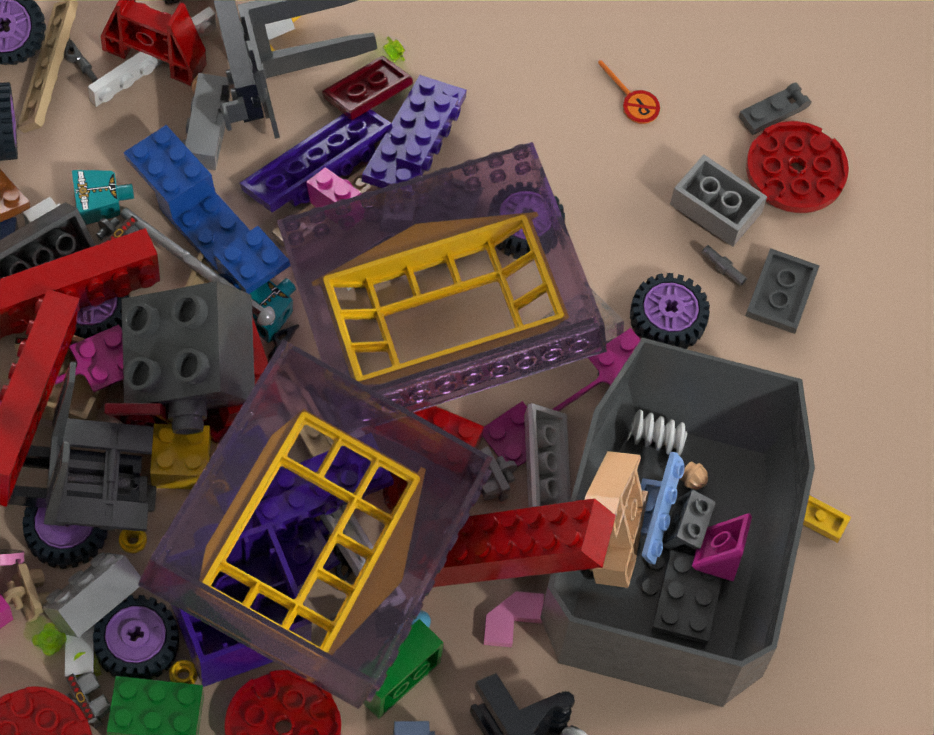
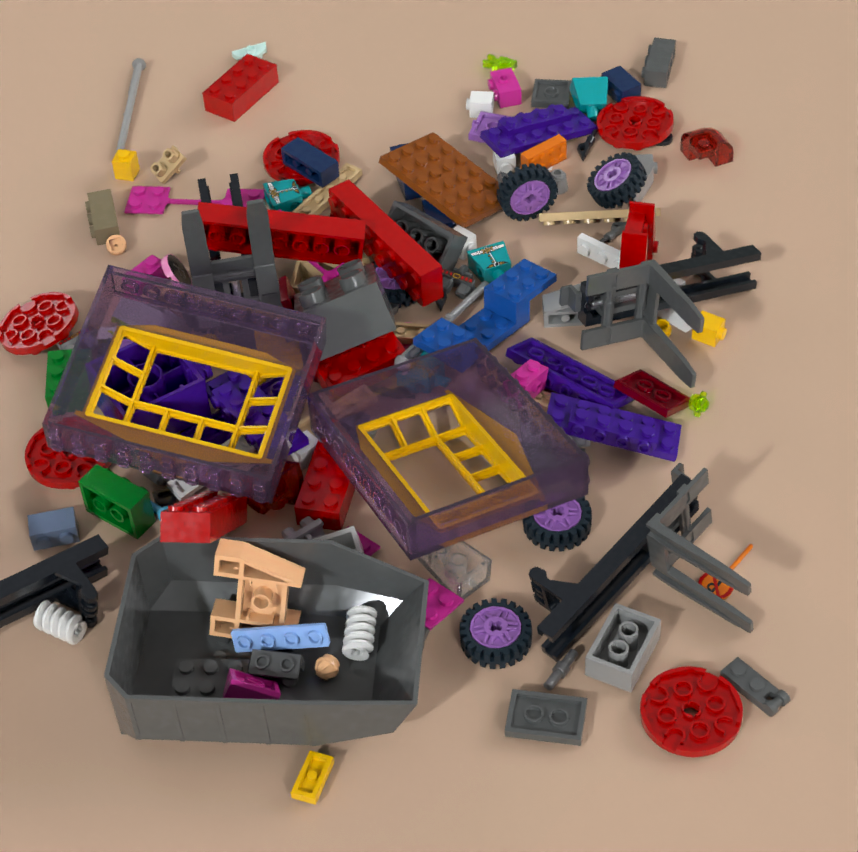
camera: 90 degrees right, 15 degrees down
none -> piece [529,463,754,662]

